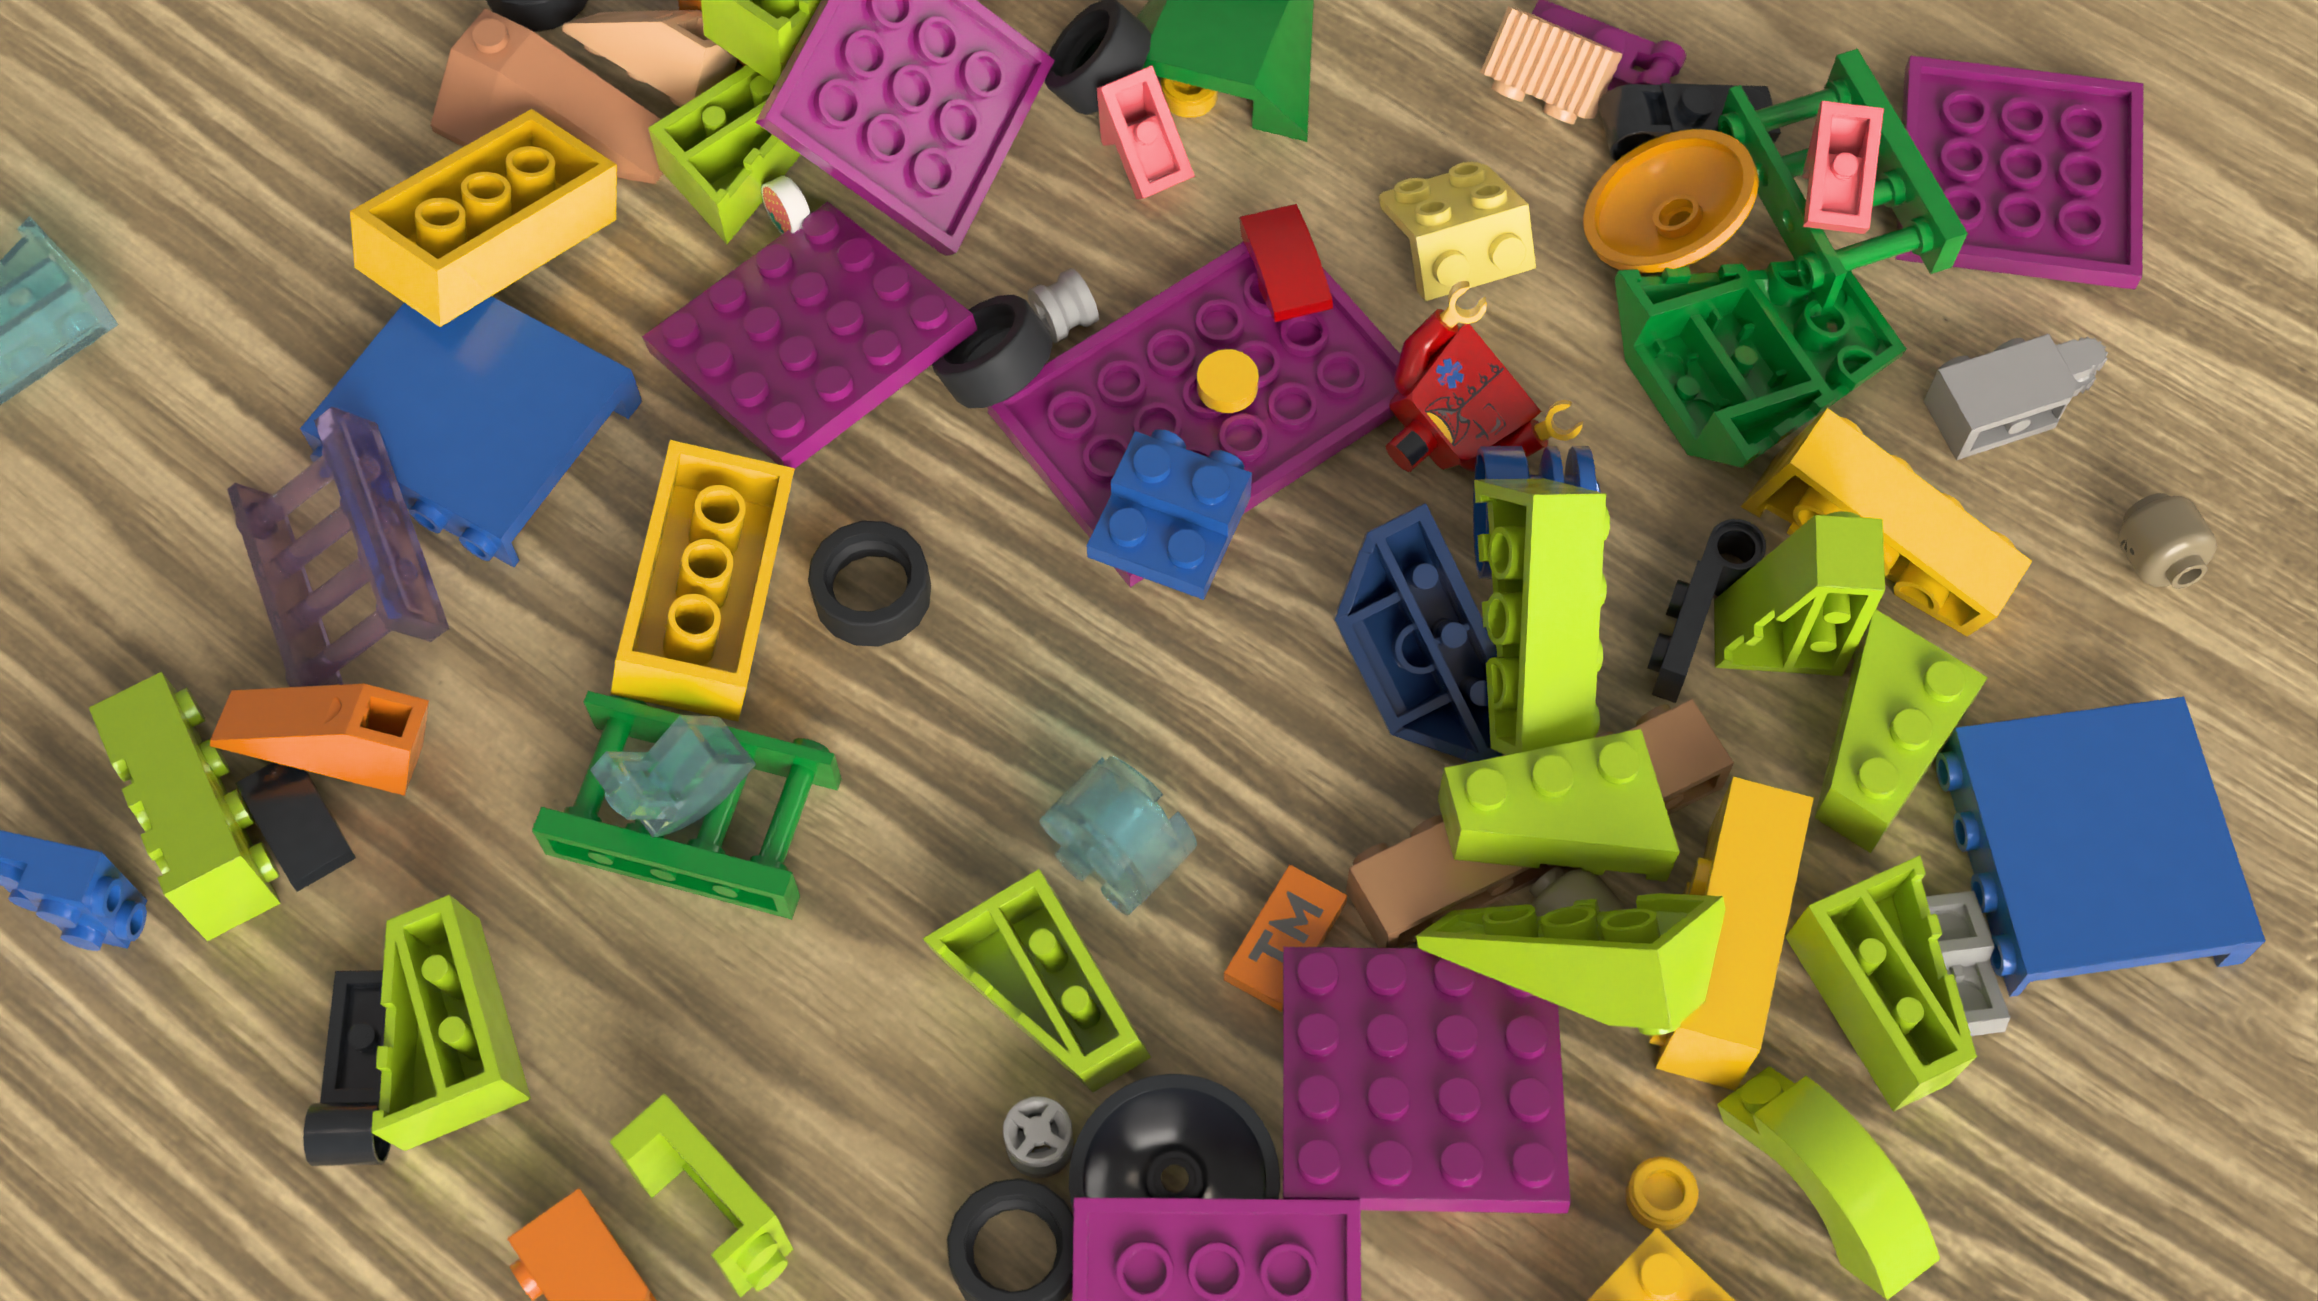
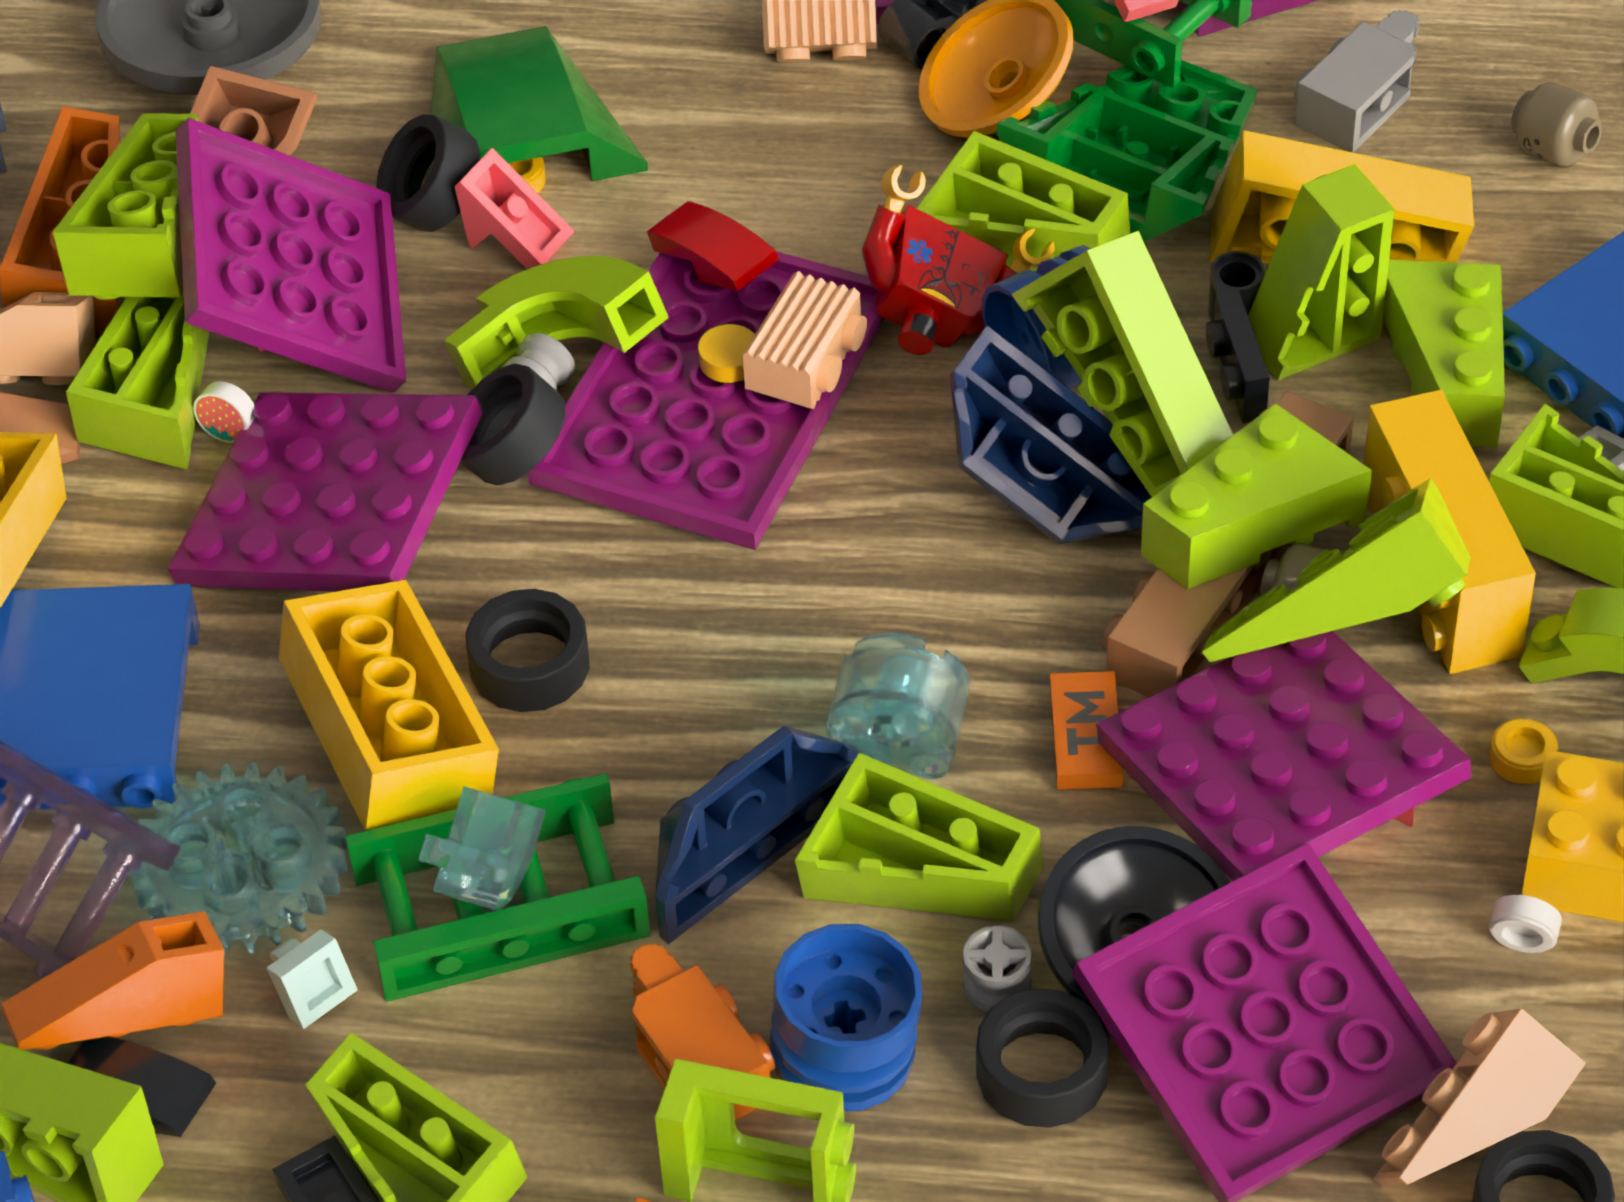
camera: 30 degrees left, 15 degrees down
blue plate [1087,429,1252,600] -> none
light yellow bracket [1379,162,1536,301] -> none
none -> clear light blue gear [128,762,348,955]
none -> light aqua tile [266,929,358,1029]
none -> lime arch [444,256,669,389]
none -> orange hinge [630,942,775,1121]
none -> dark blue wedge [655,726,862,944]
none -> light nougat brick [743,271,867,409]
none -> blue wheel [770,924,922,1112]
none -> lime wedge [917,131,1130,271]

